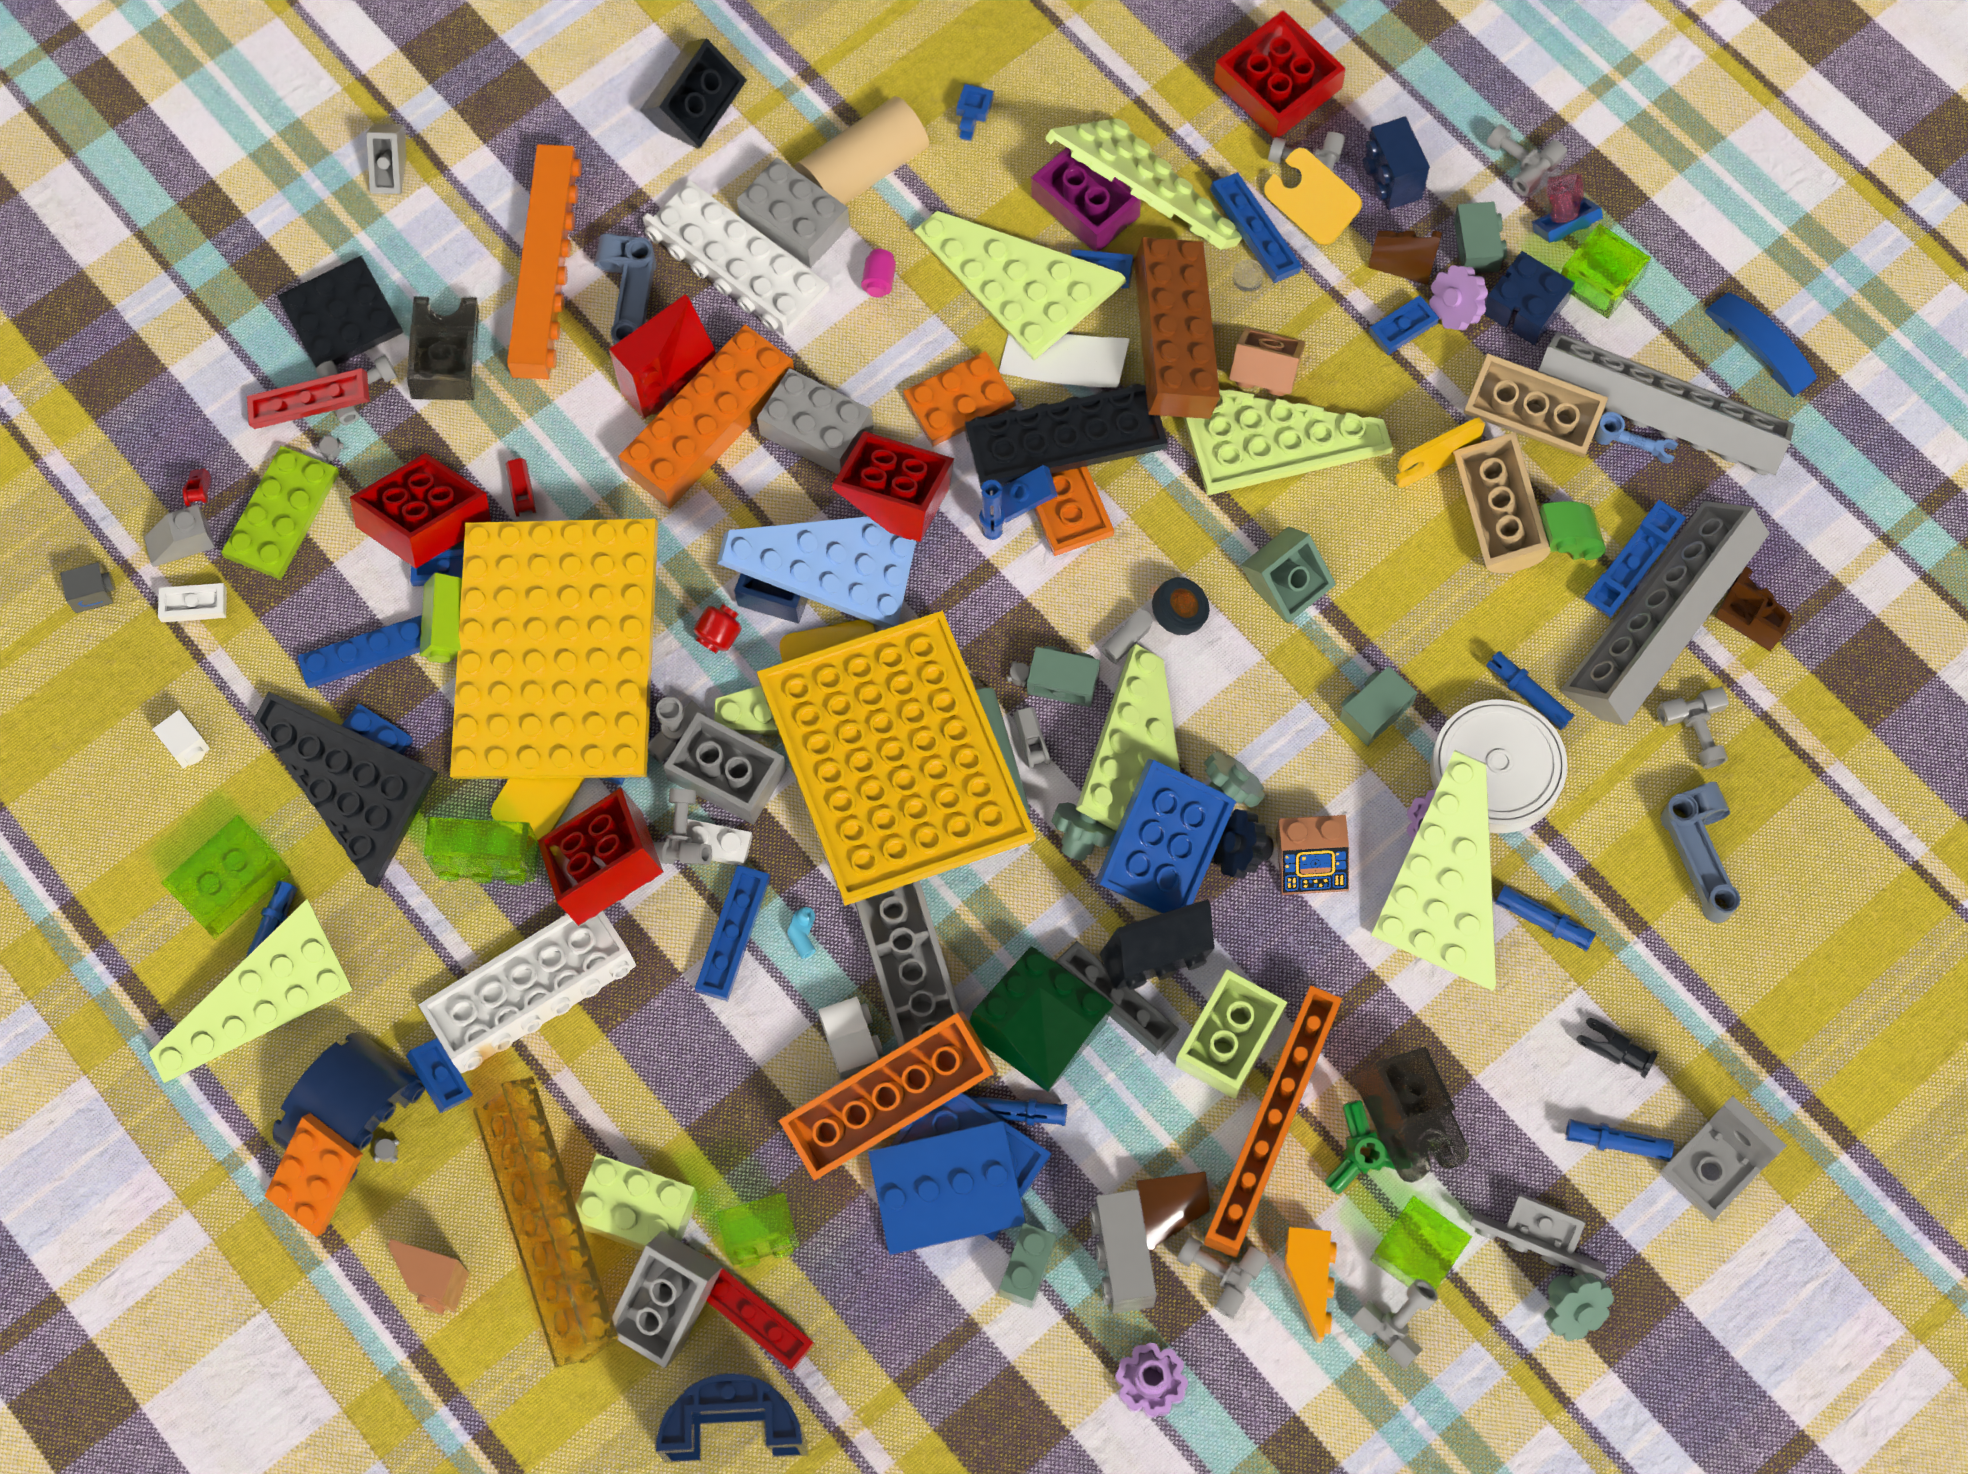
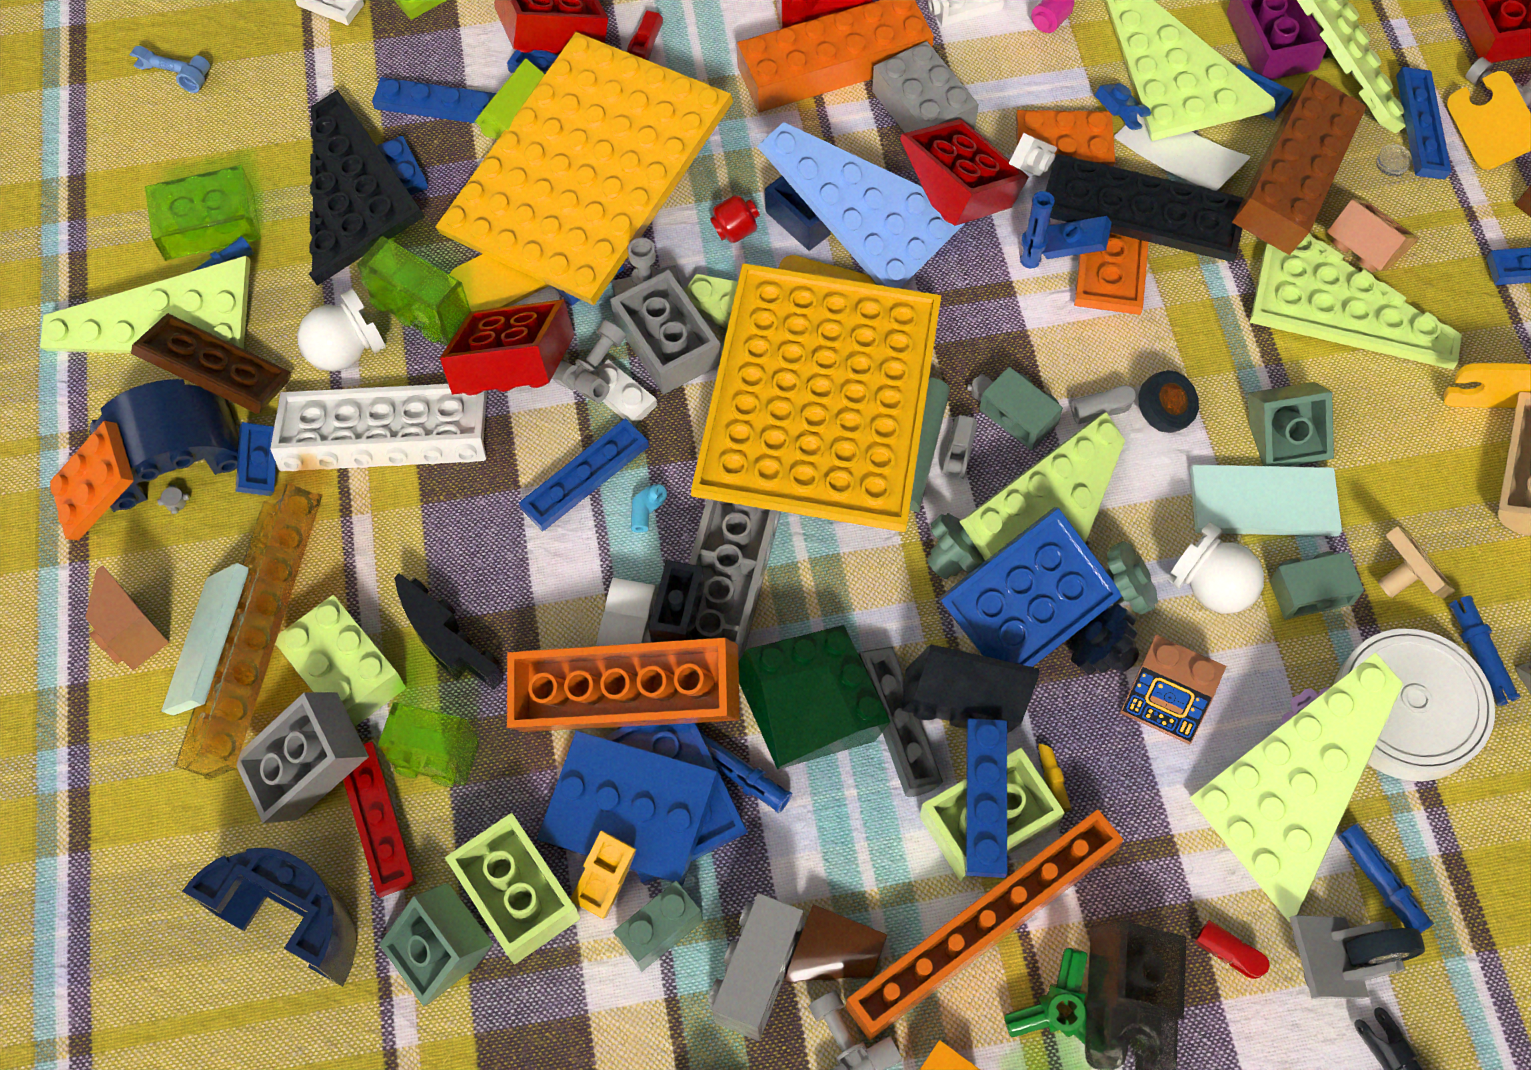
camera: 30 degrees right, 5 degrees down
white brick [152,709,210,769] -> none
none -> medium blue brick [129,46,210,93]
none -> reddish brown tile [131,313,291,414]
none -> light aqua tile [161,563,249,716]
none -> white tile [297,289,386,372]
none -> sand green slope [379,883,494,1007]
none -> black slope [394,573,503,690]
none -> yellowish green brick [444,813,581,965]
none -> yellow slope [570,830,637,919]
none -> black brick [648,560,705,643]
none -> blue plate [965,719,1007,878]
none -> white plate [1009,133,1057,177]
none -> yellow piece [1038,743,1072,812]
none -> blue plate [1094,83,1151,130]
none -> white tile [1167,522,1264,614]
none -> light aqua tile [1190,465,1342,536]
none -> red bar [1194,920,1270,979]
none -> light grey plate [1289,915,1425,999]
none -> tan tile [1377,526,1457,599]

